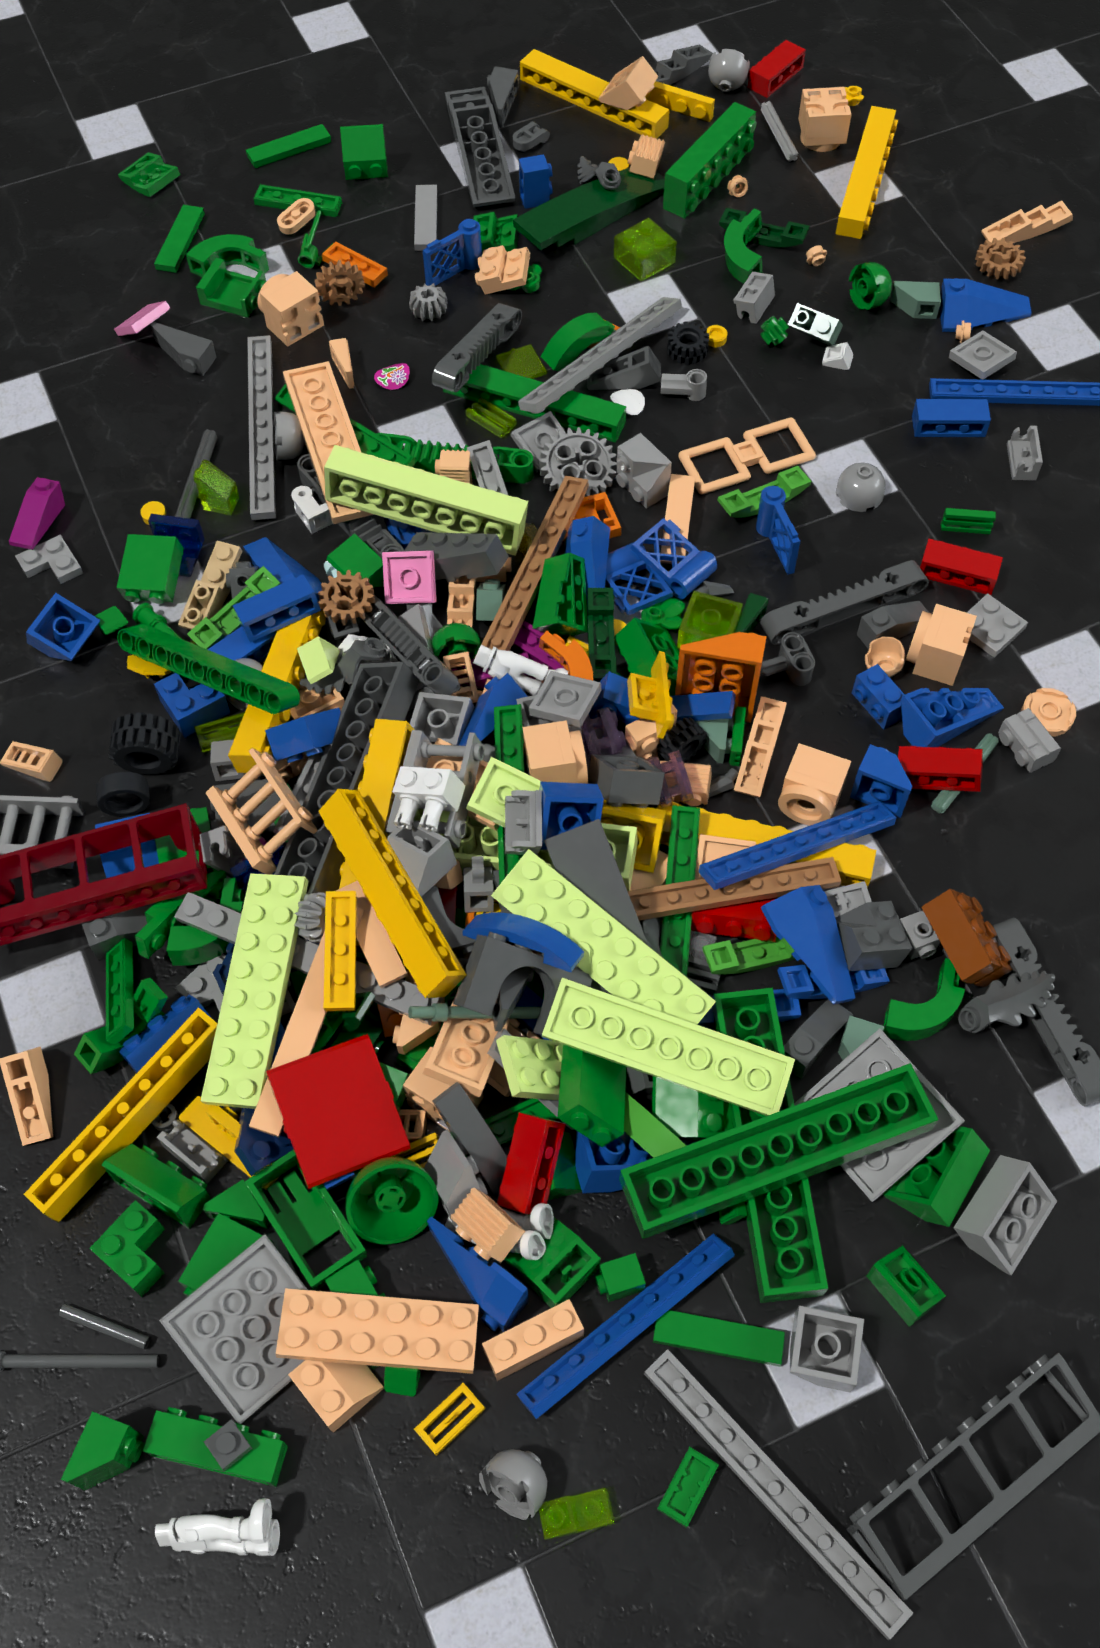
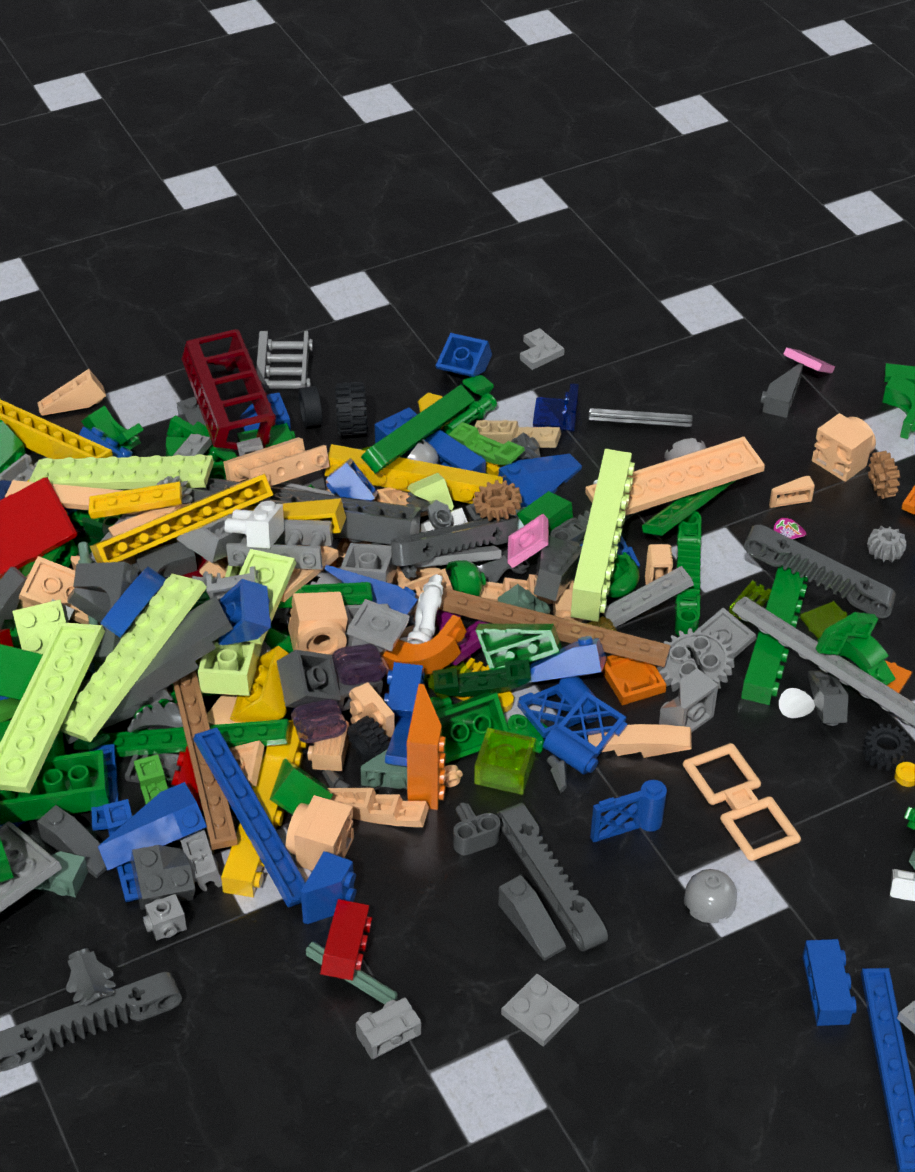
camera: 85 degrees right, 15 degrees down
light nougat slope [0,741,63,782] -> none
magenta slope [9,477,65,550] -> none
green tile [106,938,134,1045] -> none
green brick [117,534,184,604] -> none
yellow tile [141,501,167,526] -> none
clear neon green slope [194,459,240,516] -> none
green panel [196,258,267,318] -> none
blue brick [233,574,321,642] -> none
light grey plate [248,335,276,520] -> none
yellow bracket [627,651,674,739] -> none
light grey piece [661,369,707,401] -> none
bright green slope [717,466,812,518] -> none
green tile [729,707,746,766] -> none
dark green slope [735,593,769,633] -> none
blue brick [852,664,905,730] -> none
light nougat hair [865,637,905,677] -> none
green arch [883,958,965,1041] -> none
blue wedge [901,688,1004,747] -> none
light nougat piece [906,604,977,686] -> none
red brick [920,539,1003,595] -> none
dark orange piece [921,889,1013,987] -> none
green tile [941,508,996,534] -> none
light grey hinge [1007,426,1043,480] -> none
light nougat tile [1021,688,1076,737] -> none
none -> green slope [269,758,333,815]
none -> green tile [815,612,878,655]

